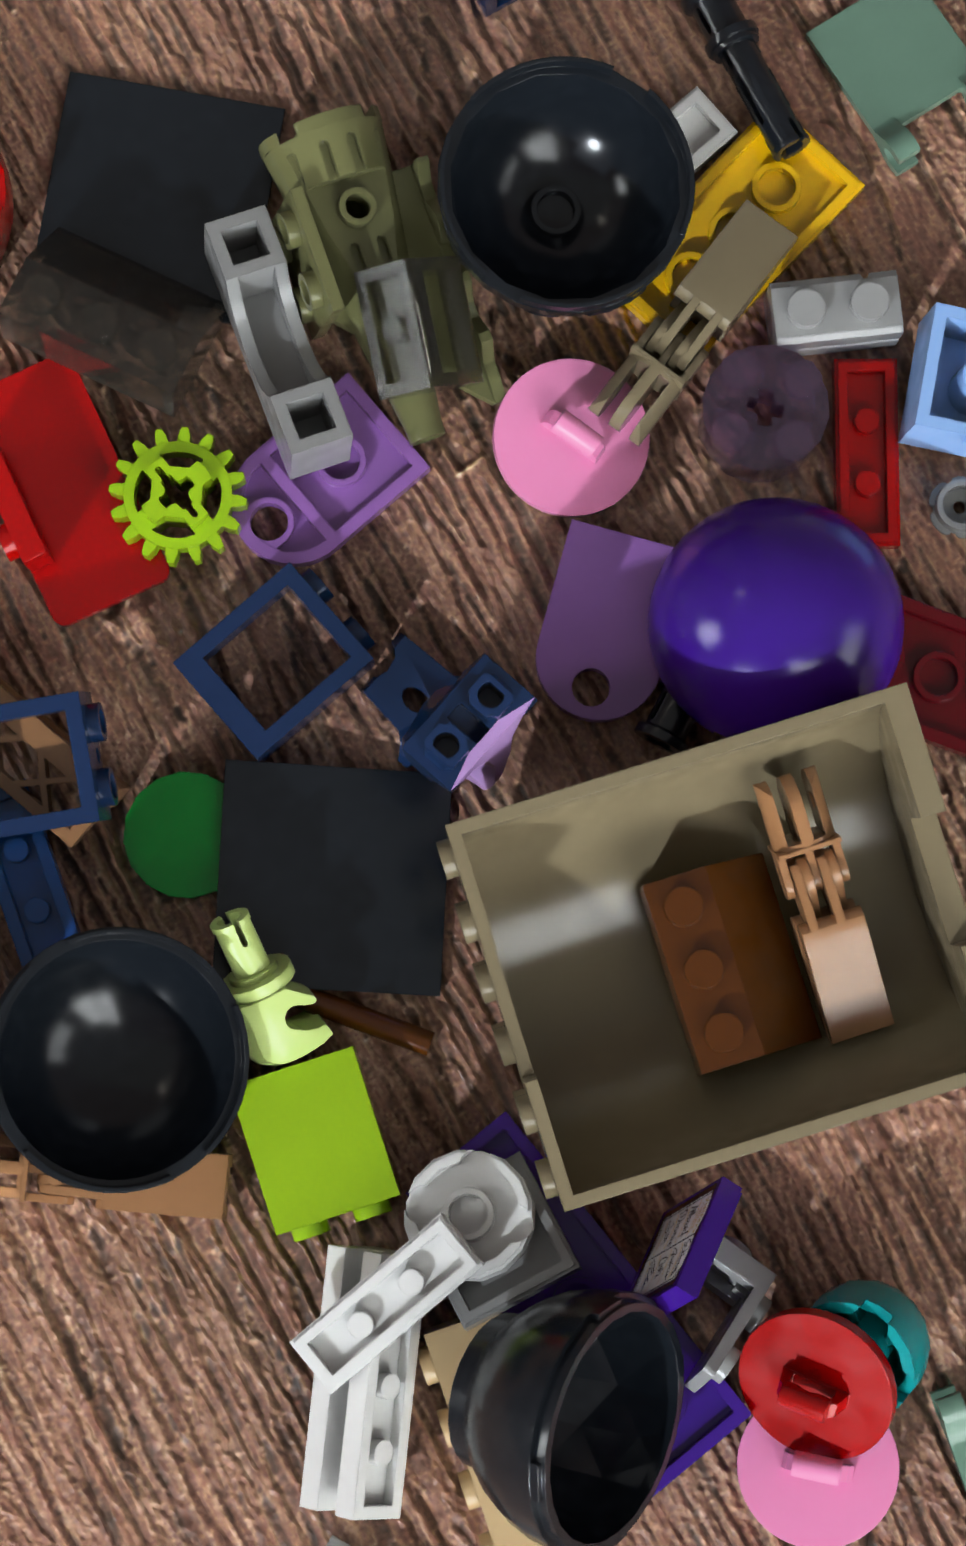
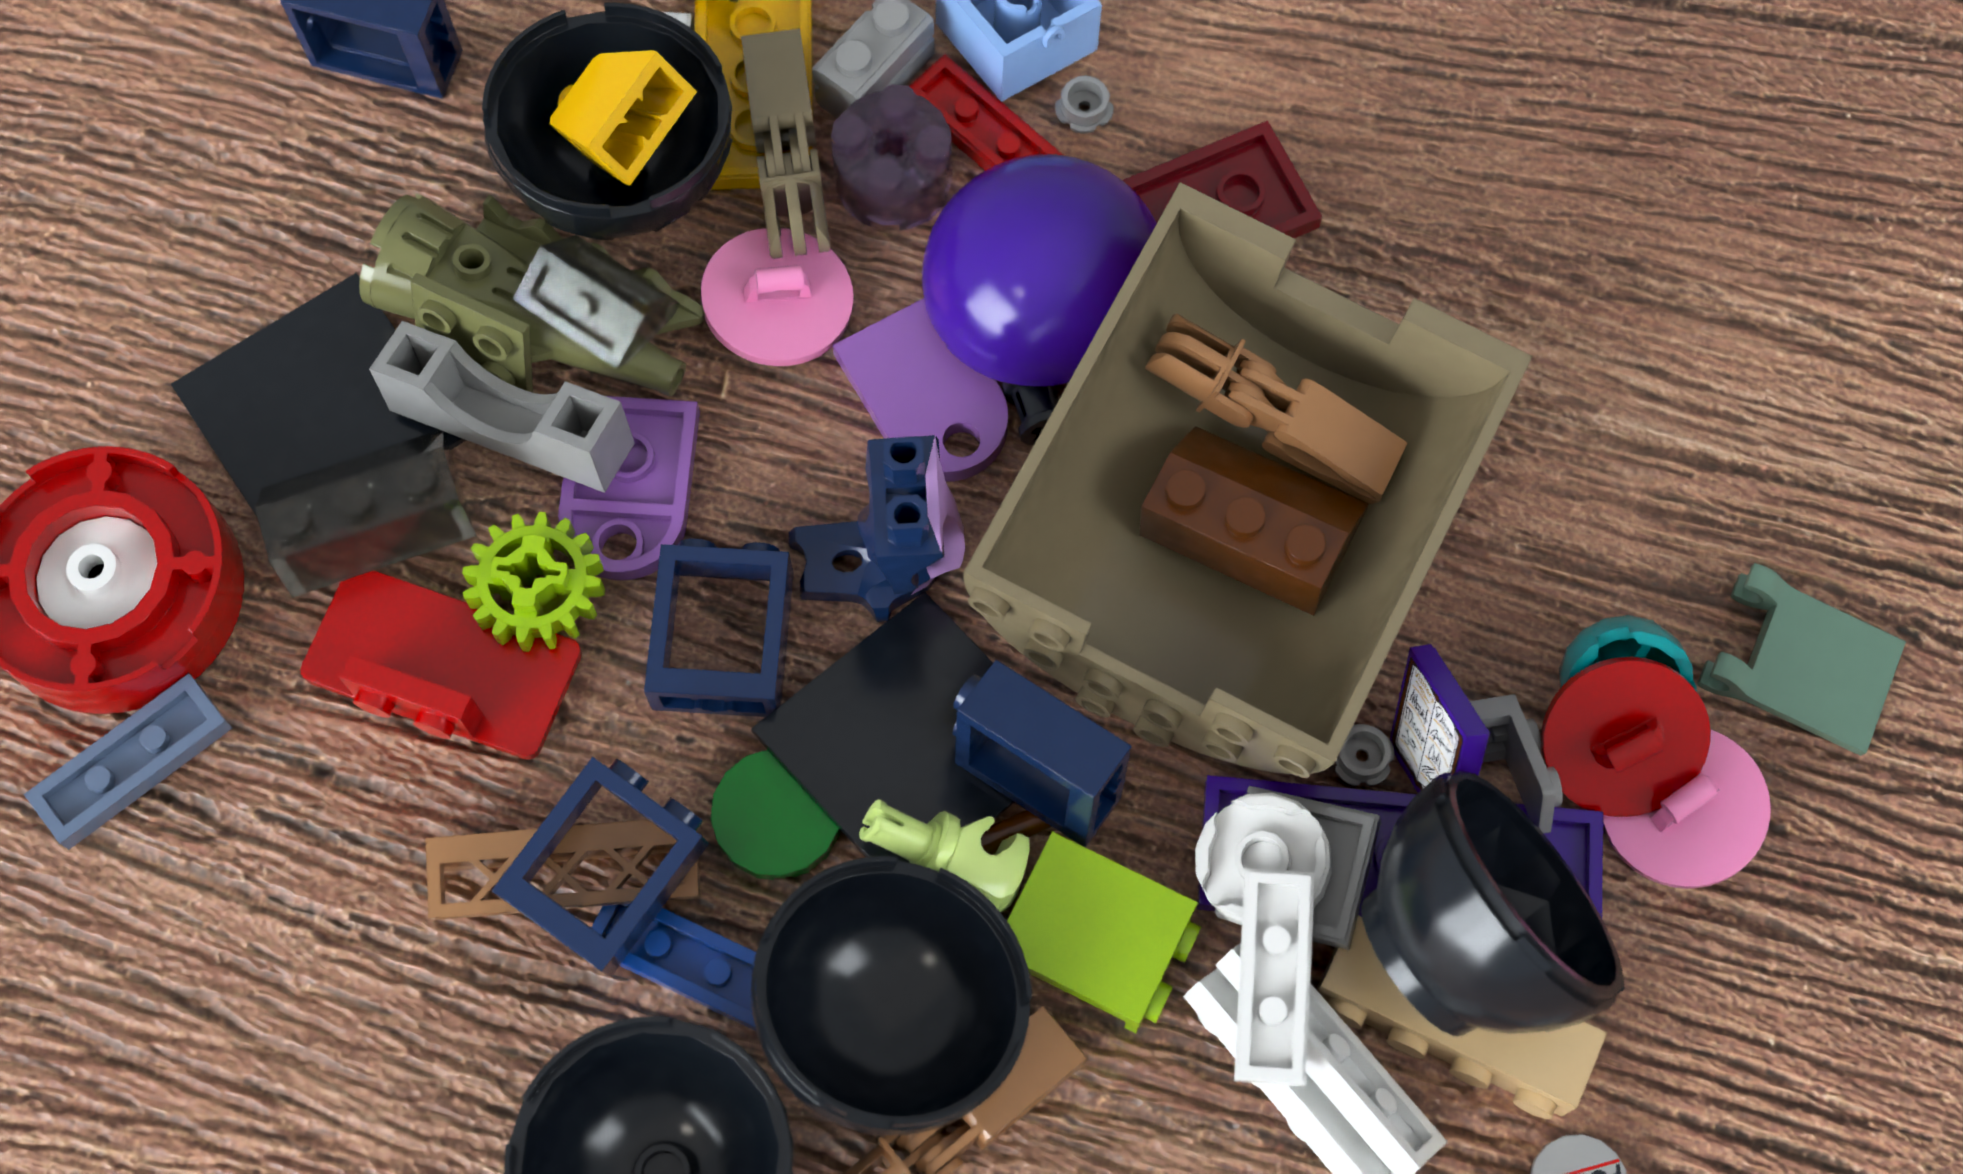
camera: 40 degrees left, 15 degrees down
none -> yellow torso [549,50,697,186]
none -> dark blue window [952,660,1132,847]
none -> light grey plate [1335,724,1395,786]

